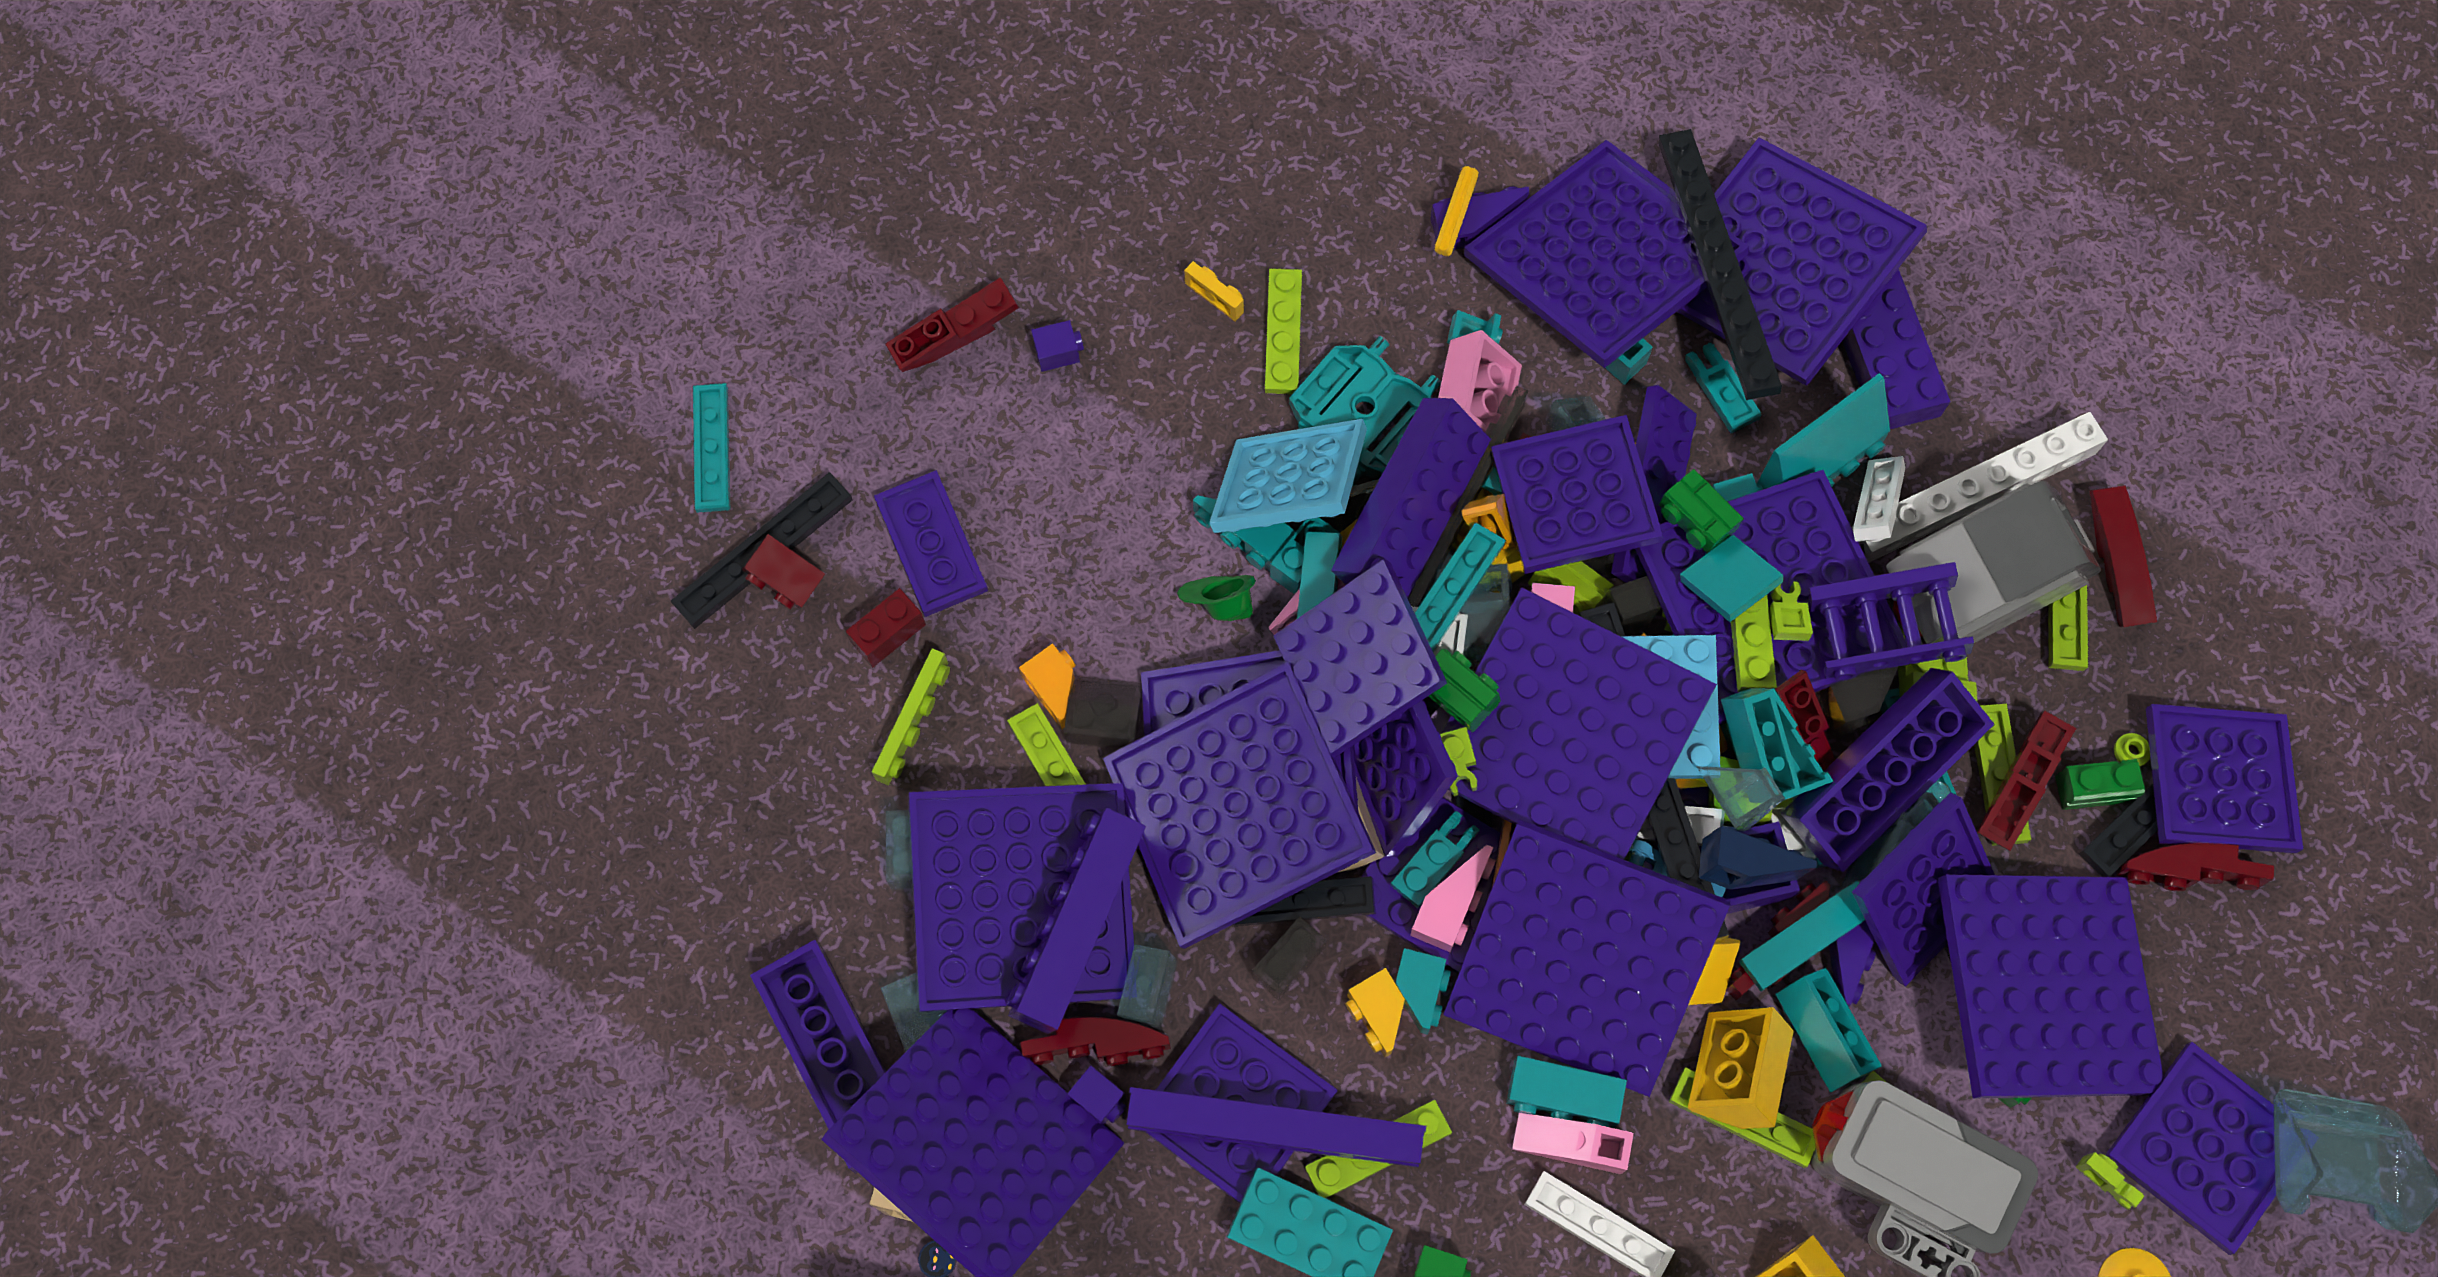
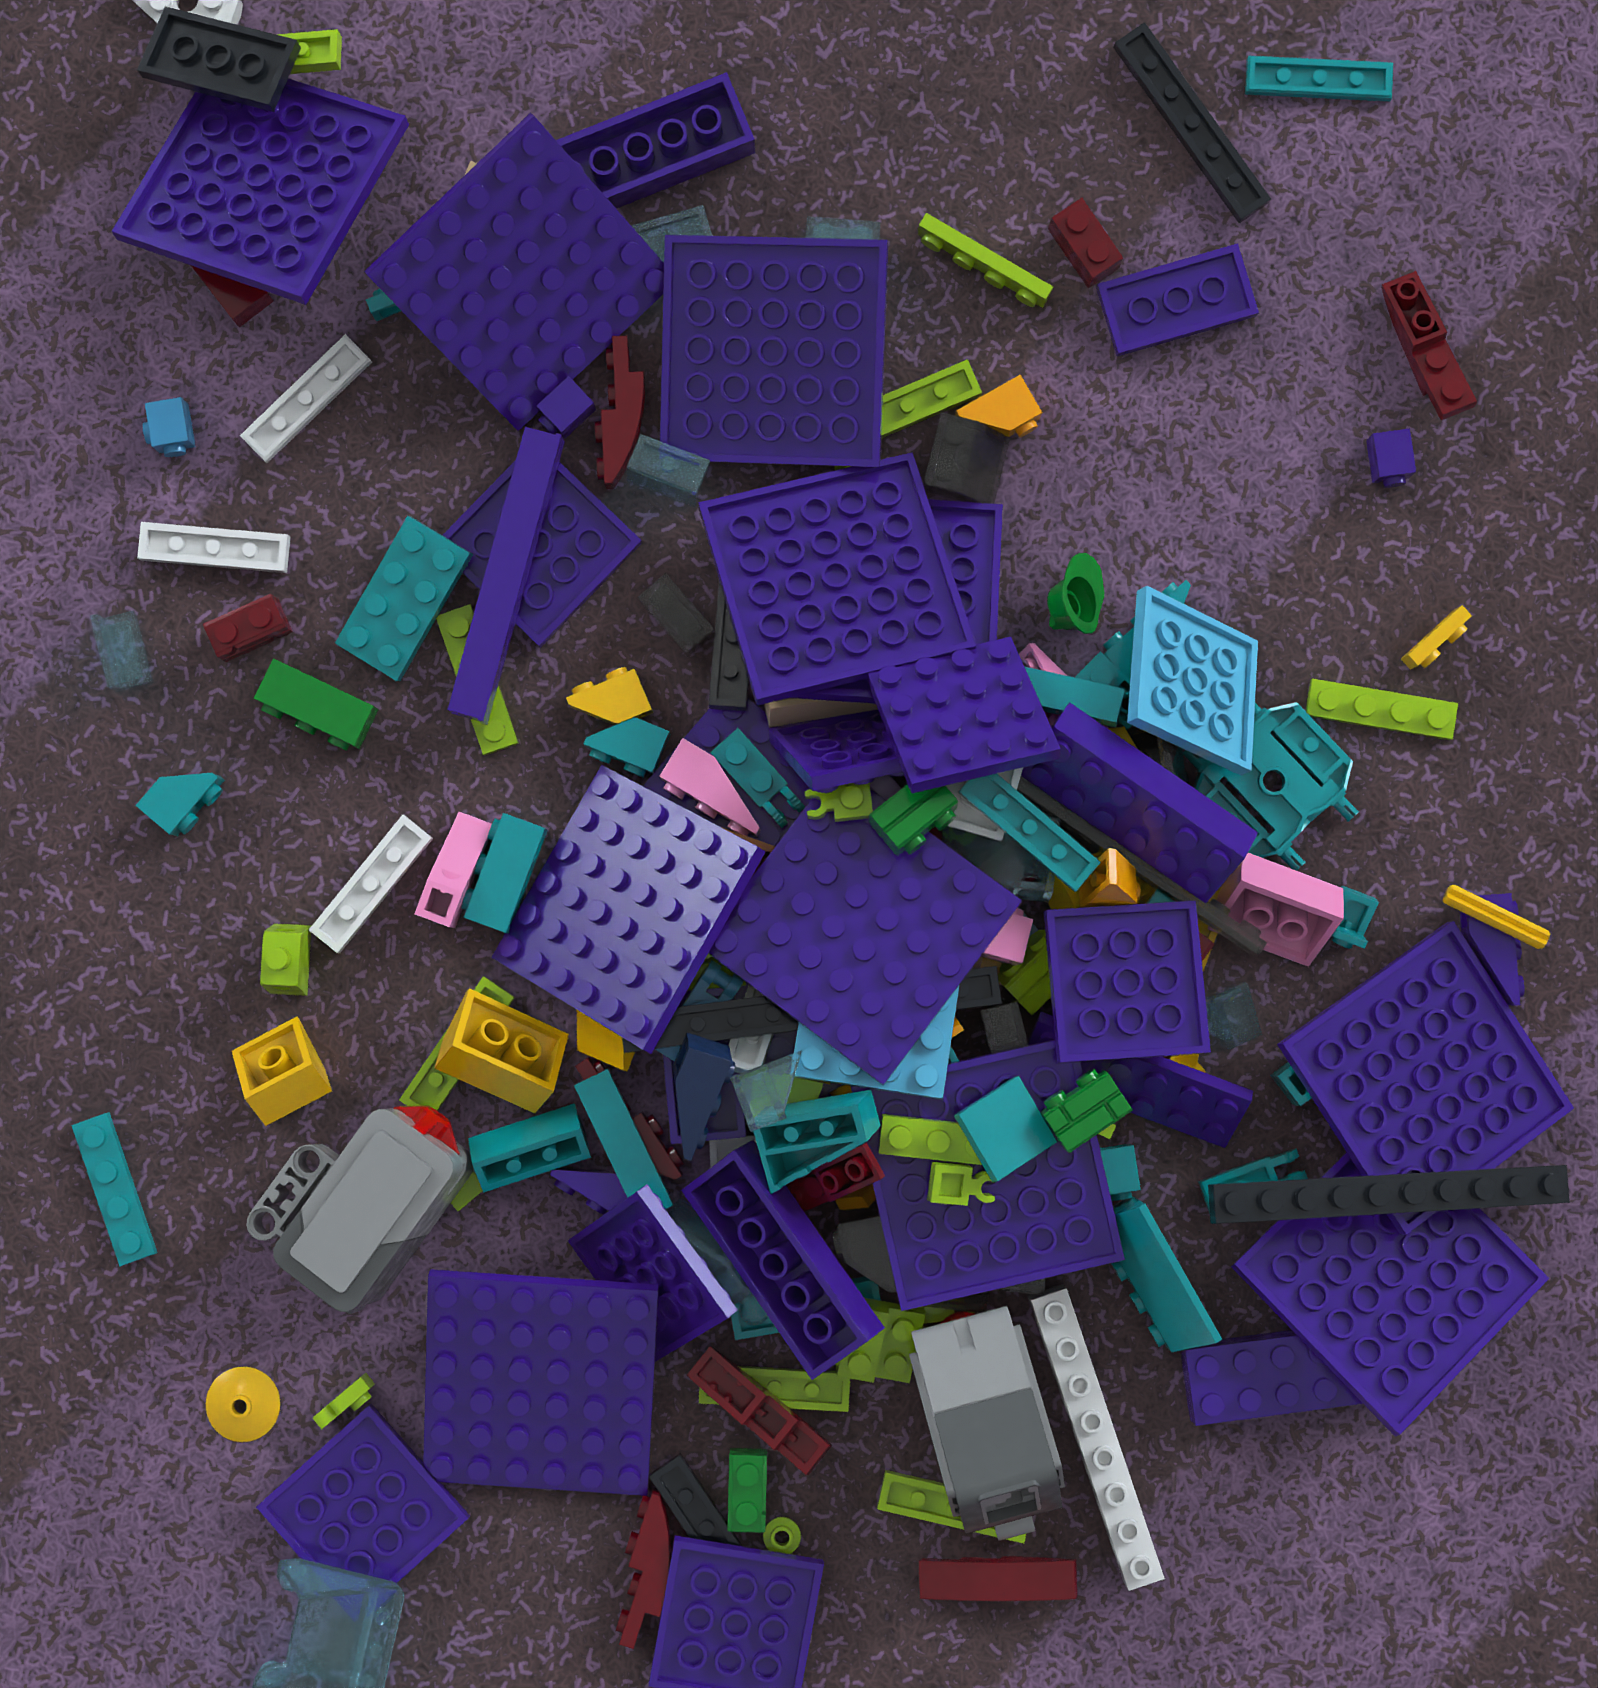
camera: 95 degrees right, 15 degrees up
dark red brick [742,534,825,610] -> none
dark purple brick [1006,807,1146,1034] -> none
dark purple fence [1808,562,1974,681] -> none
white plate [1853,456,1905,542] -> none

